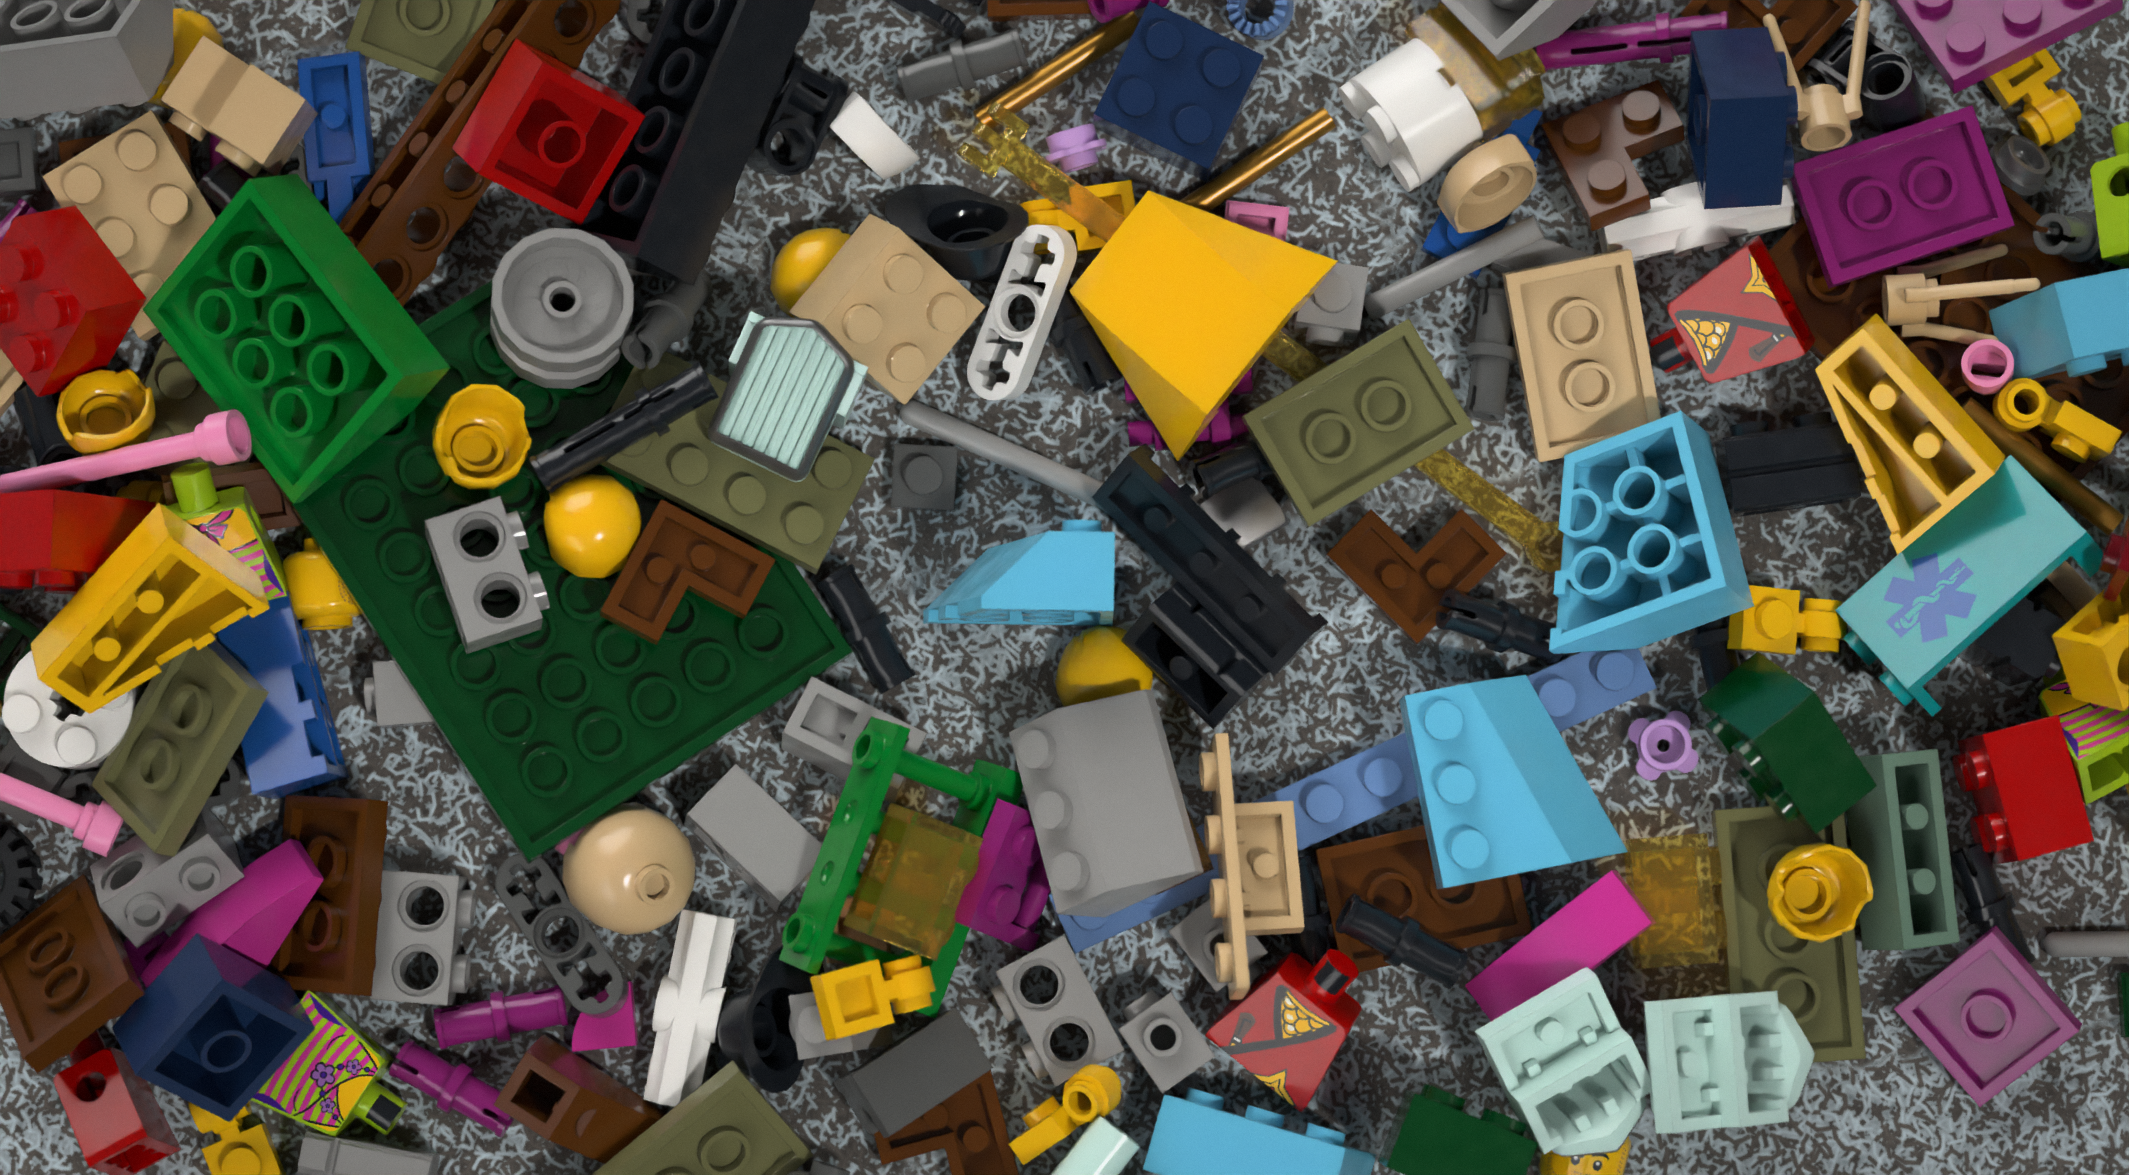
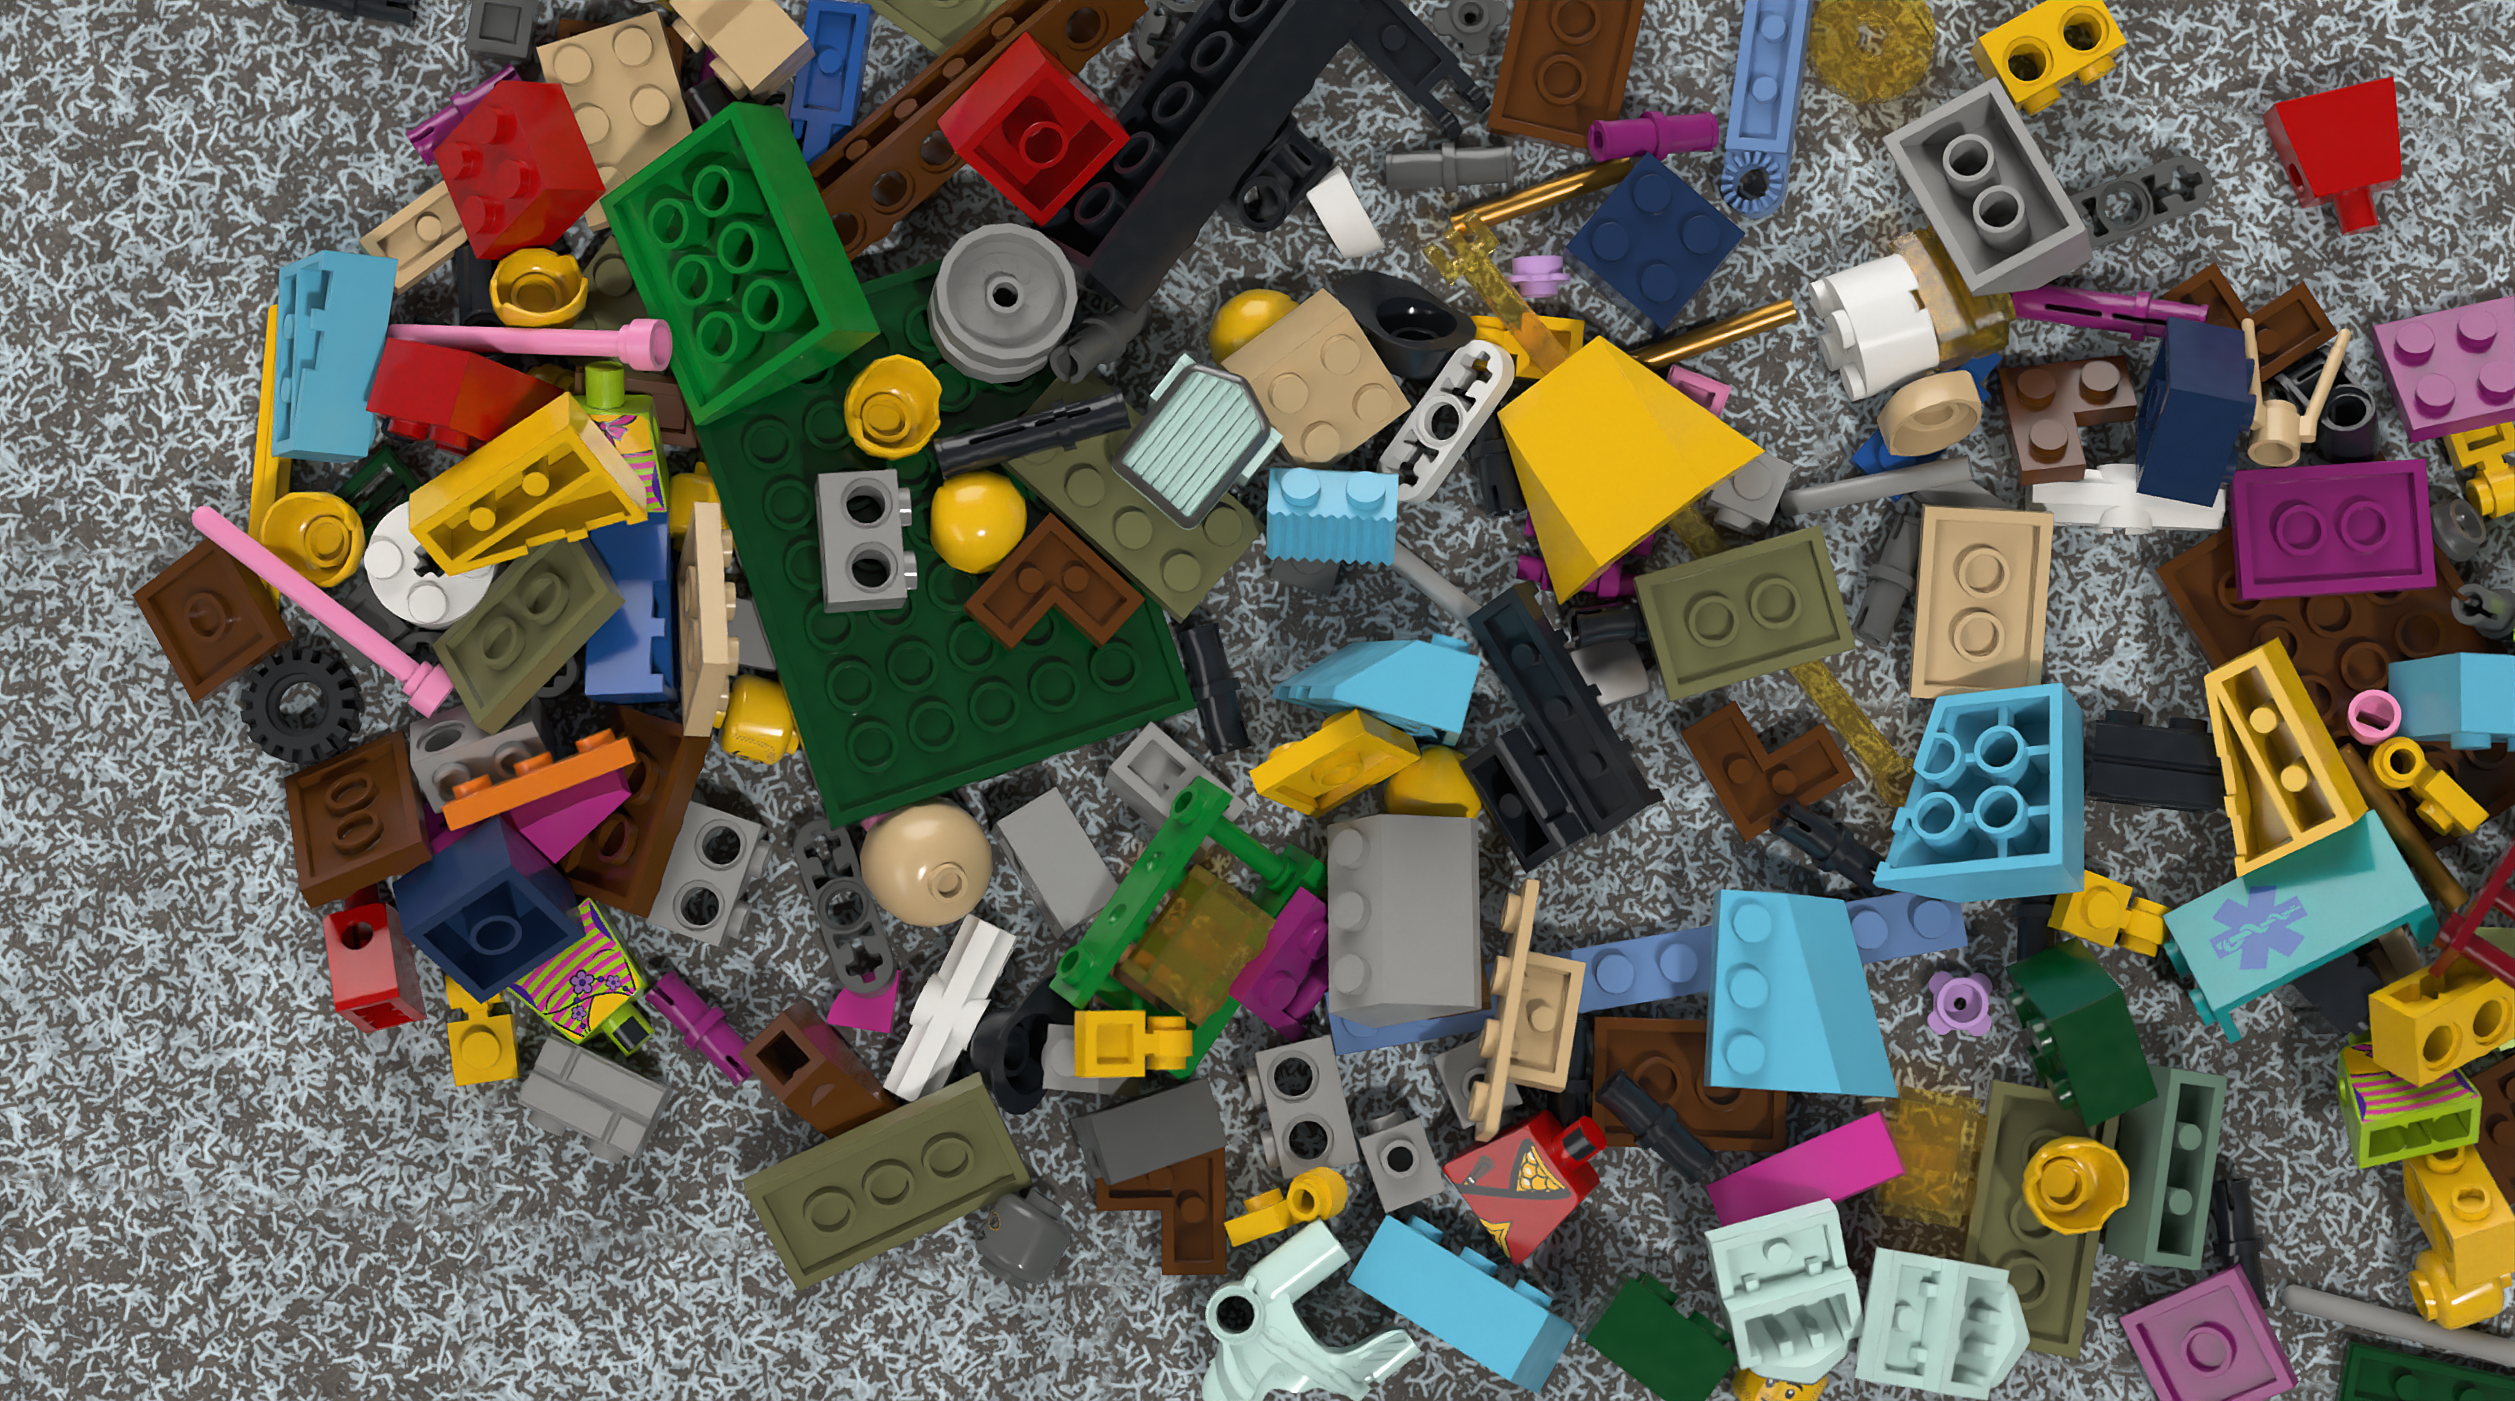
camera: 20 degrees right, 0 degrees up
magenta pin [433,985,568,1049] -> none
torso [1650,235,1816,384] -> none
tan plant [1882,244,2041,345] -> none
red brick [1953,714,2094,864] -> none
none -> orange plate [441,728,639,831]
none -> tan plate [676,502,739,737]
none -> yellow head [712,674,800,765]
none -> yellow plate [1249,709,1422,819]
none -> medium azure brick [1266,467,1399,567]

